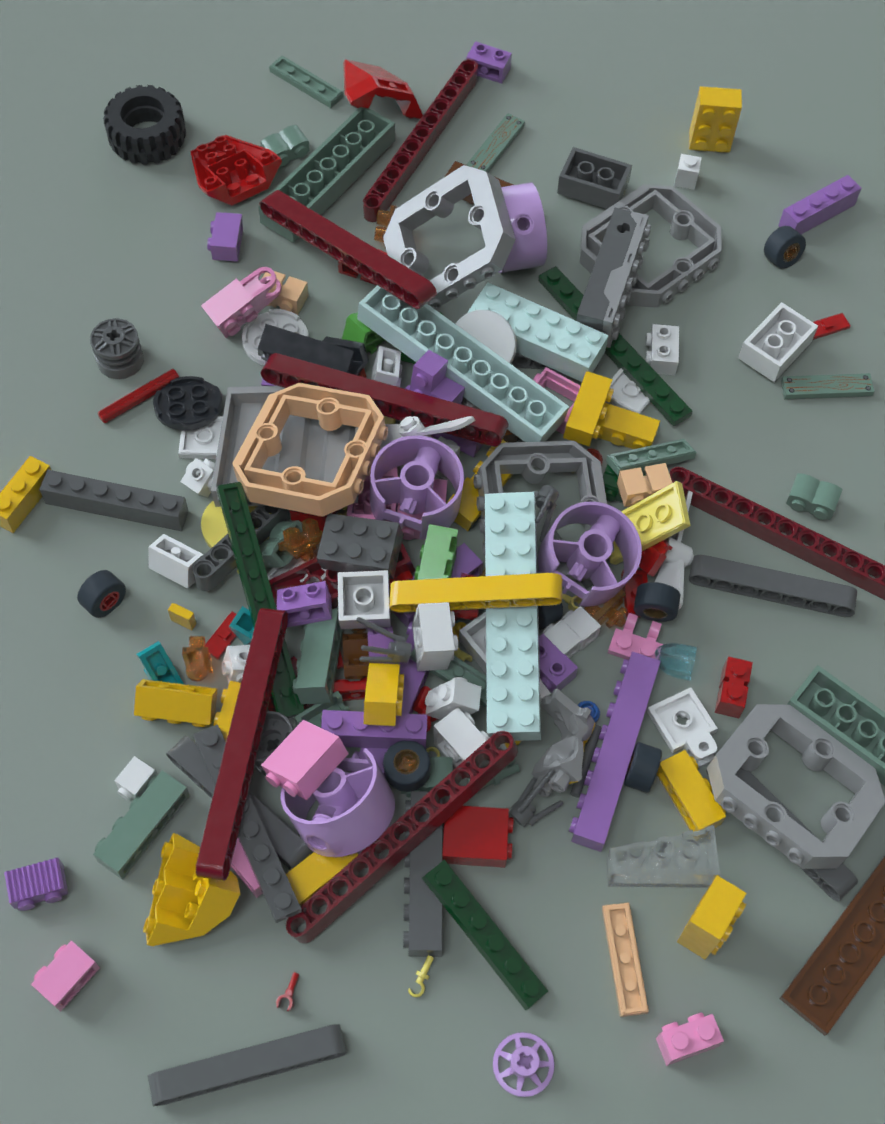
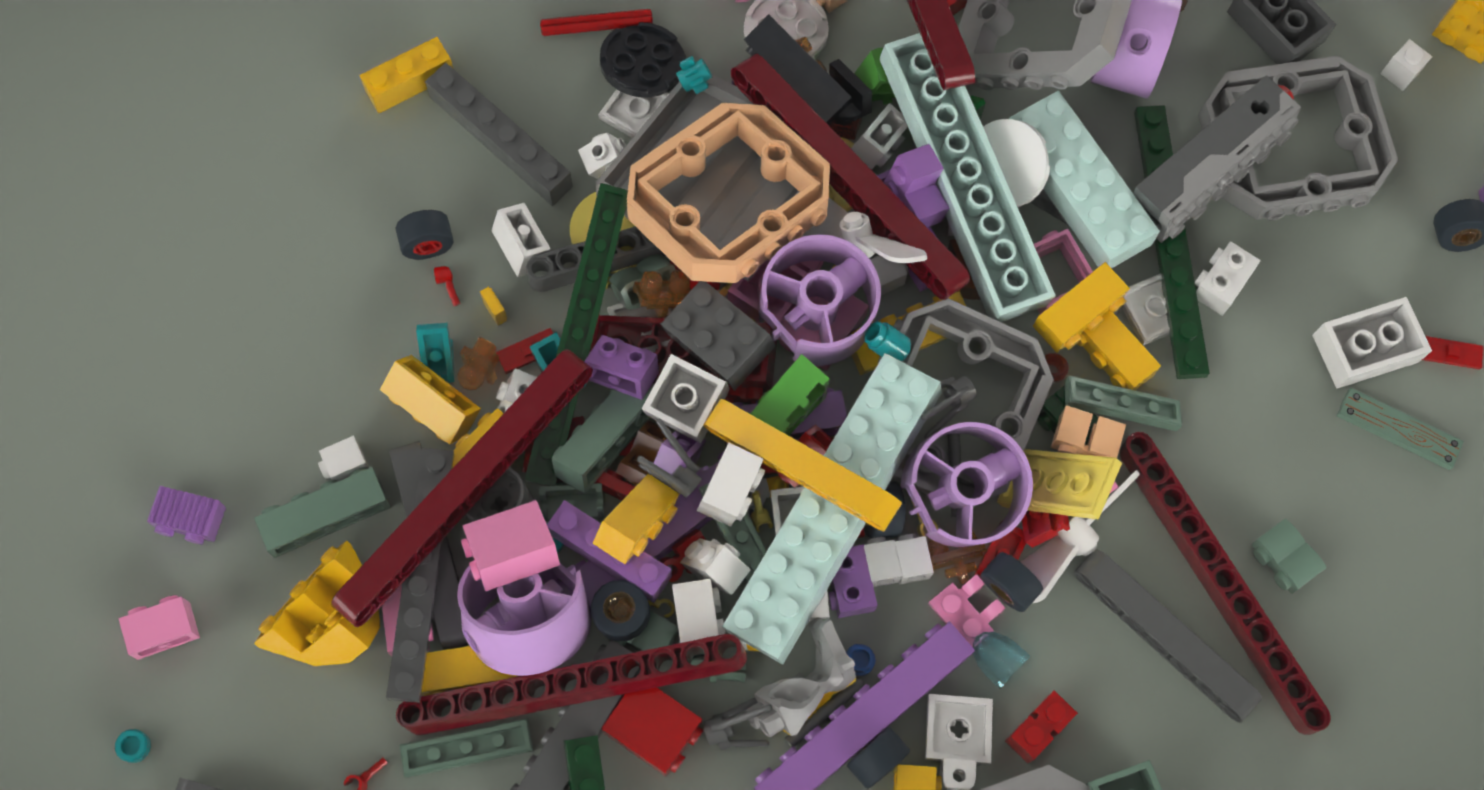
camera: 30 degrees right, 10 degrees up
none -> teal tile [115,729,151,763]
none -> sand green tile [400,718,534,778]
none -> red hand [434,266,461,306]
none -> teal gear [676,56,713,95]
none -> teal brick [864,321,911,361]

